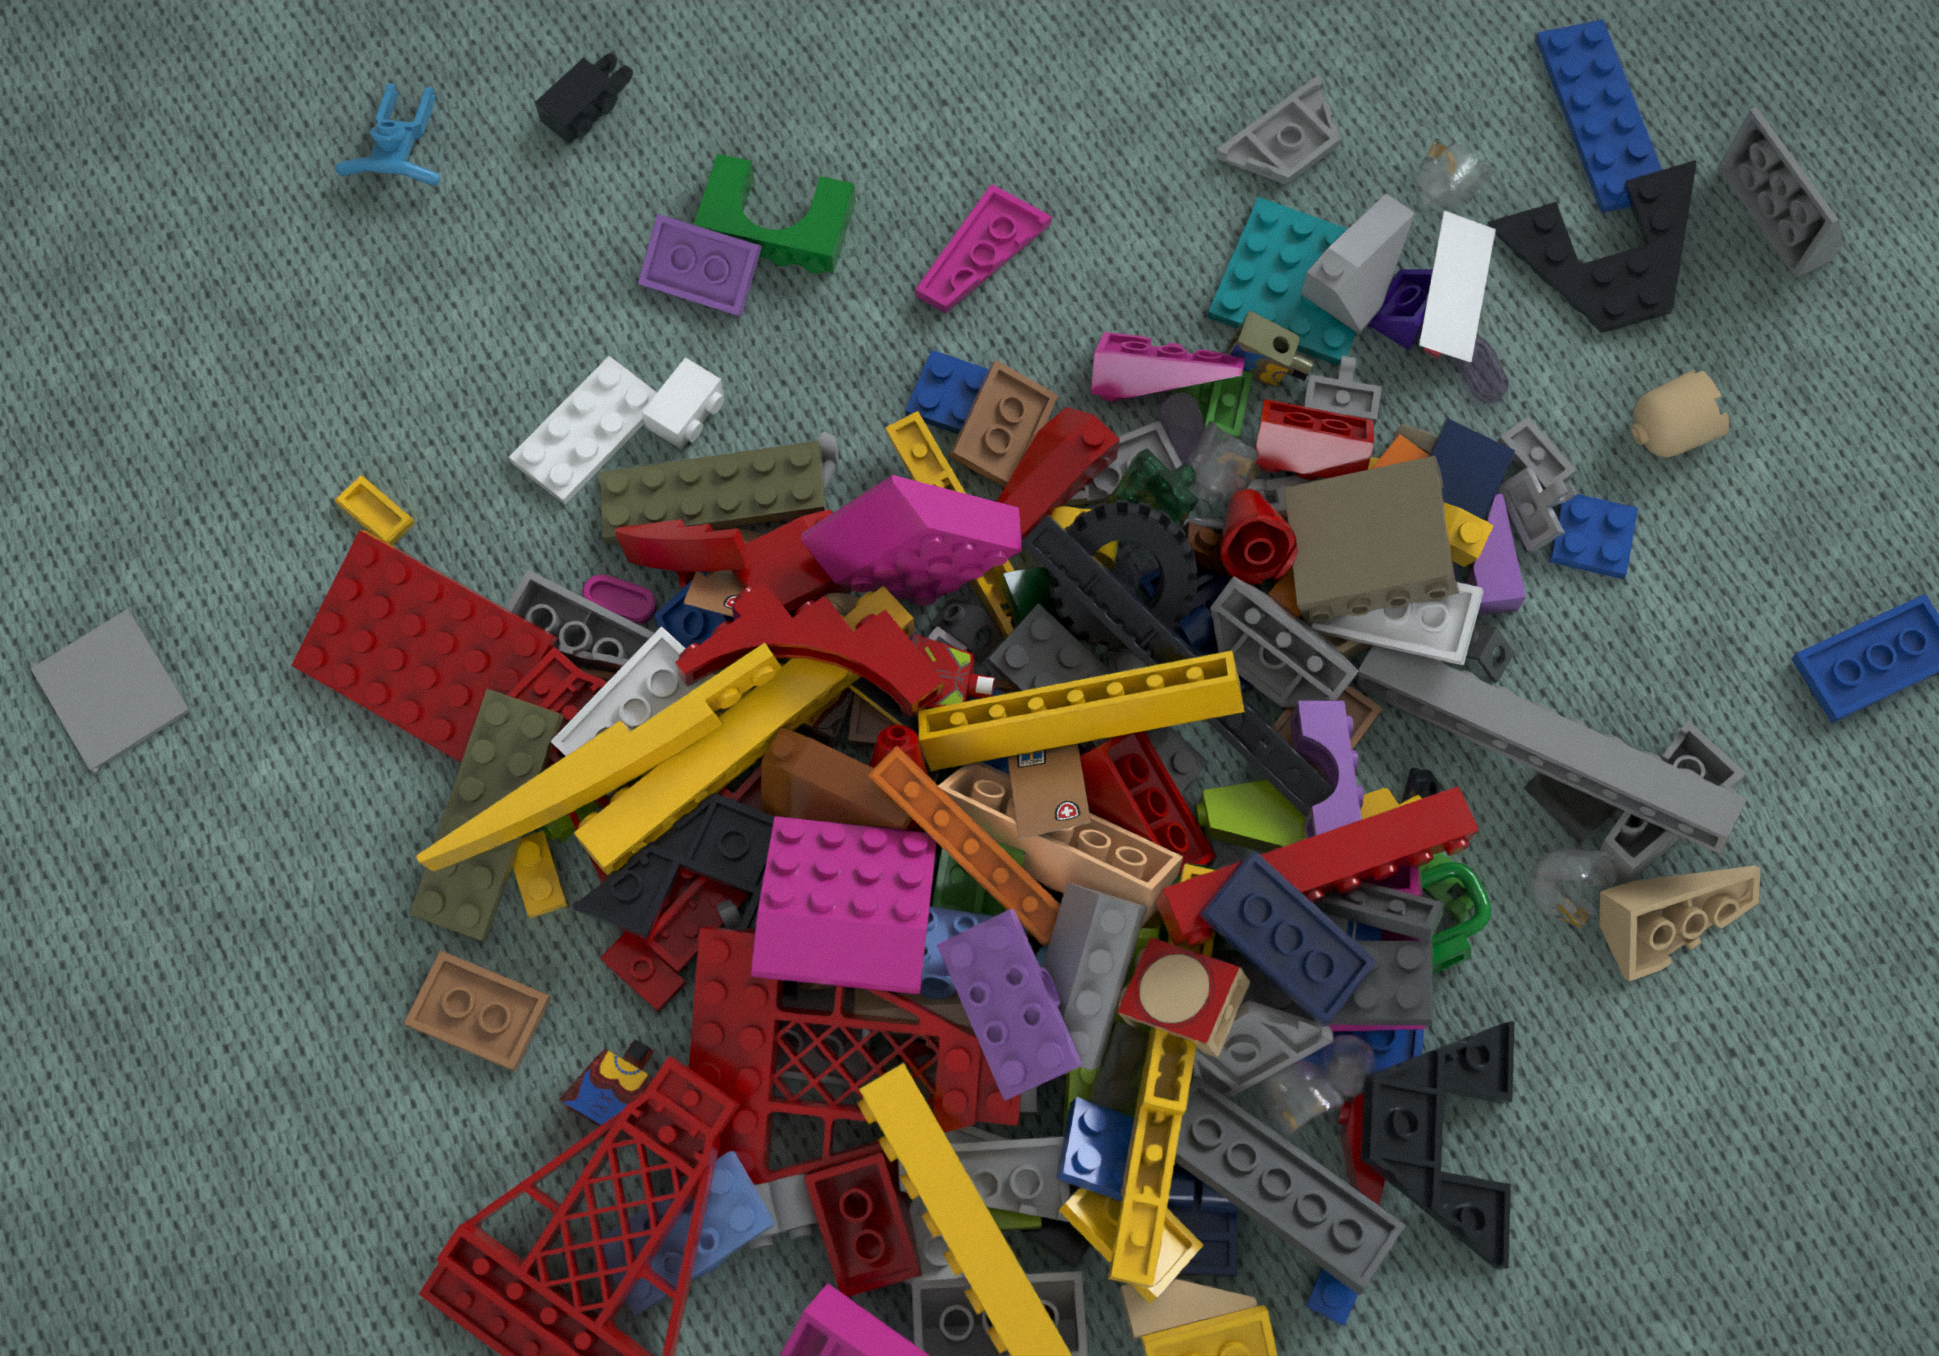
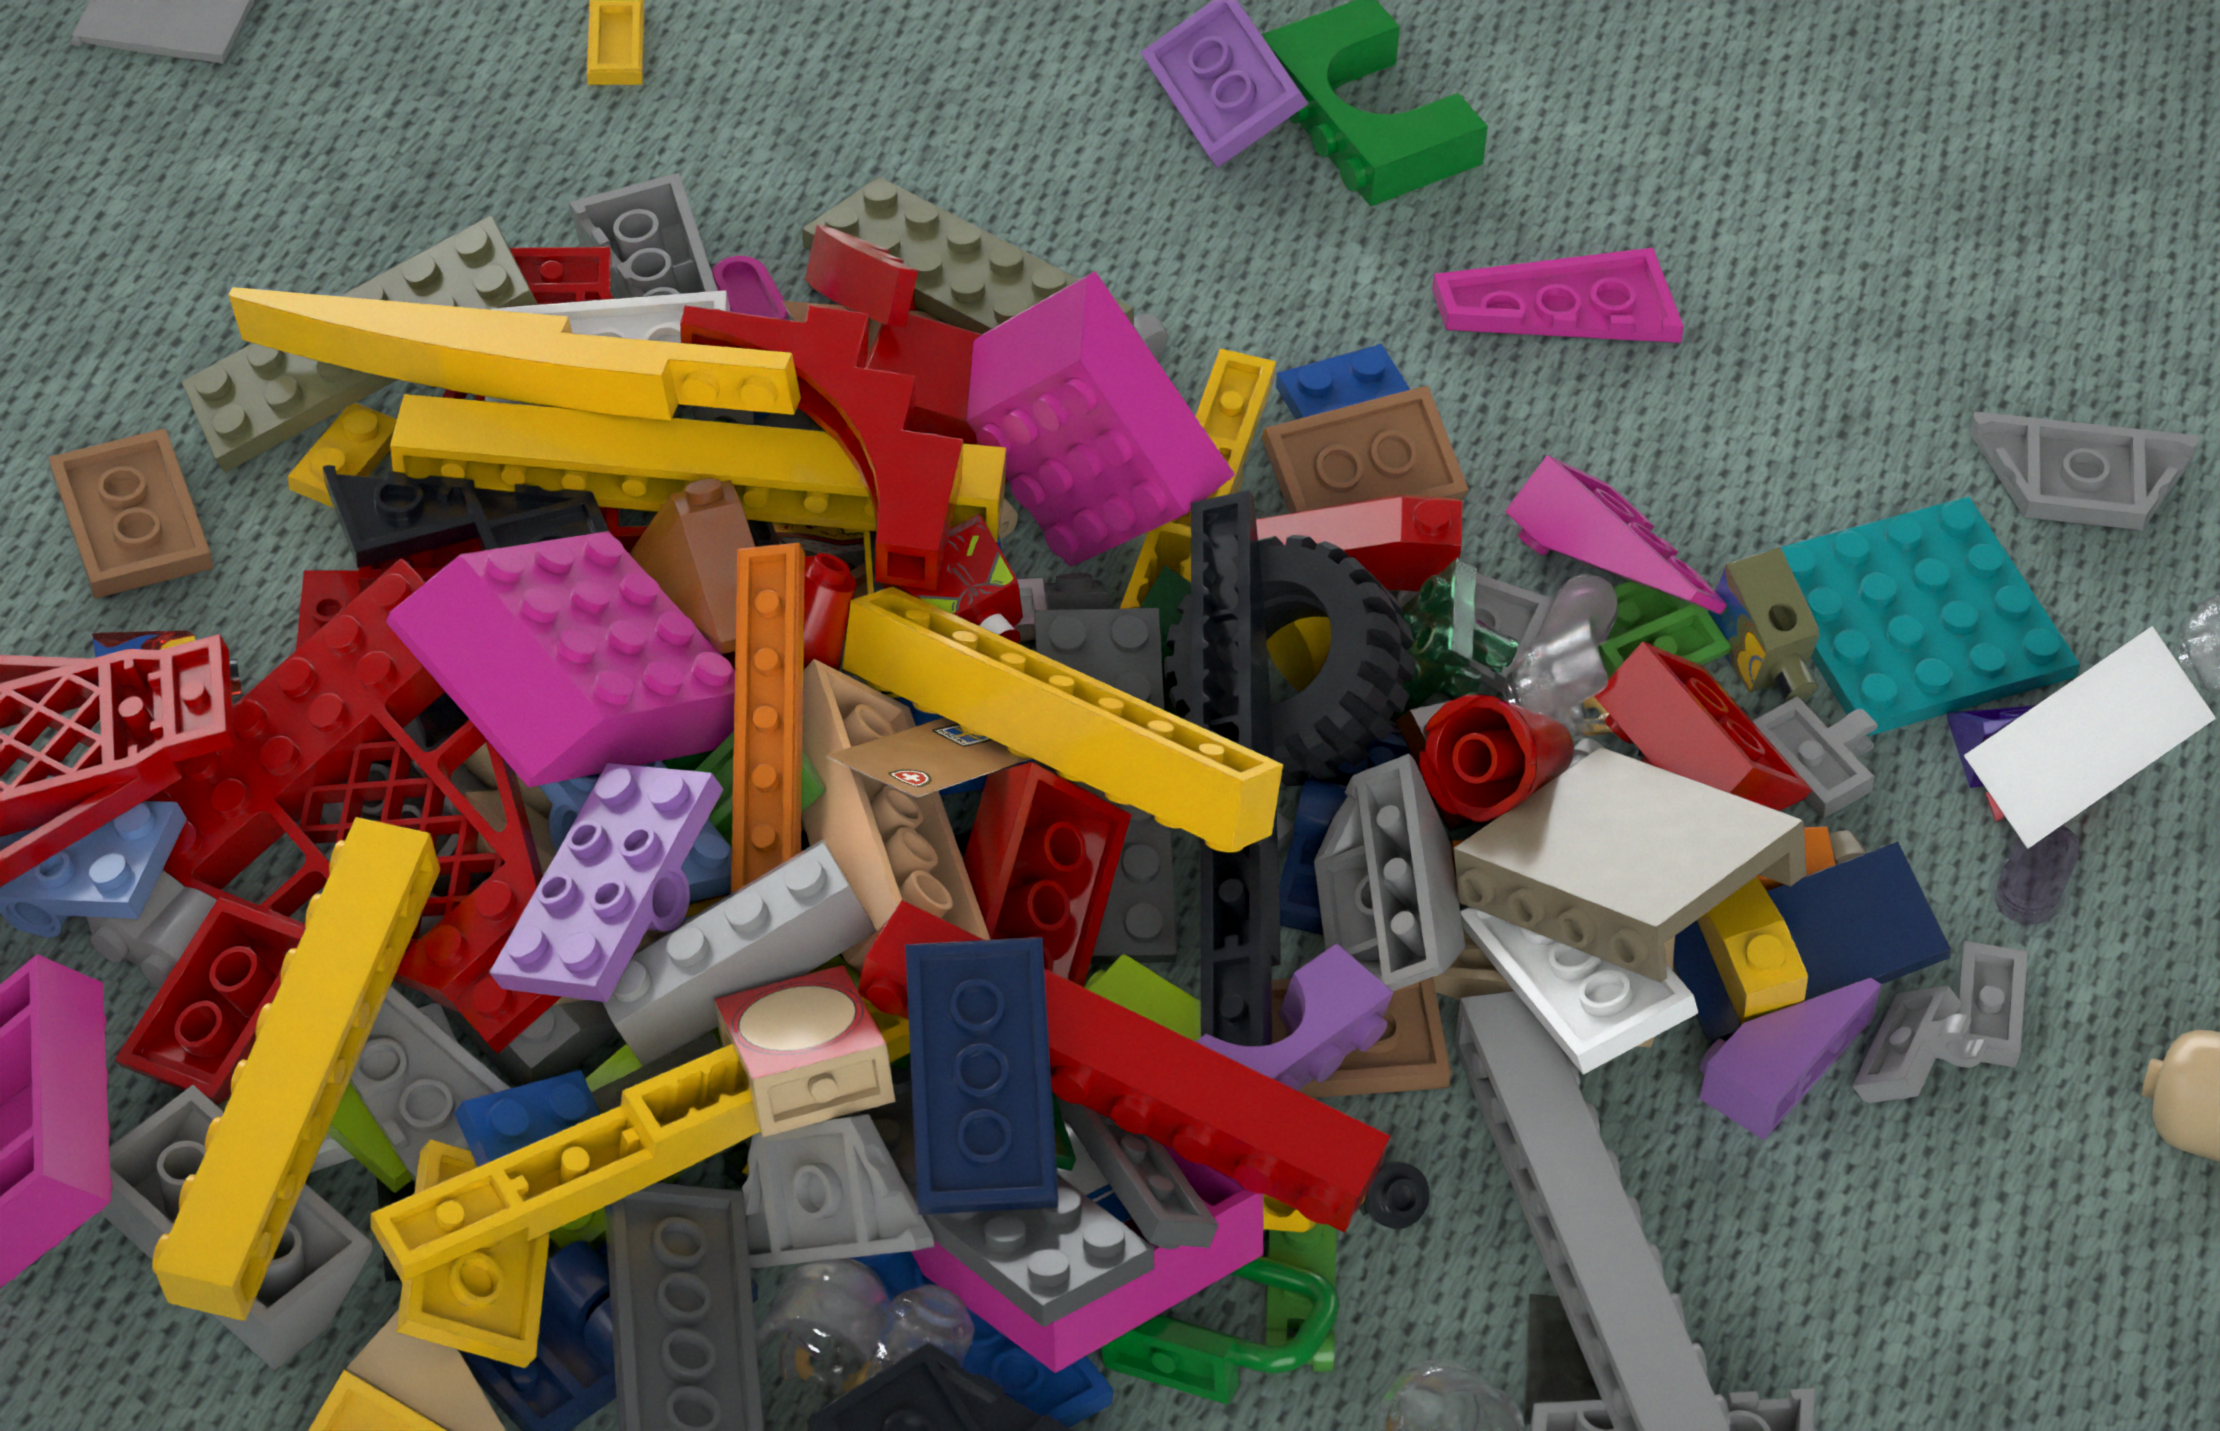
camera: 45 degrees right, 20 degrees down
red plate [291,530,558,762] -> none
white plate [509,356,657,505] -> none
white brick [642,357,725,450] -> none
light grey wedge [1301,194,1415,335] -> none
dark grey bracket [1466,623,1514,682] -> none
blue plate [1549,494,1638,579] -> none

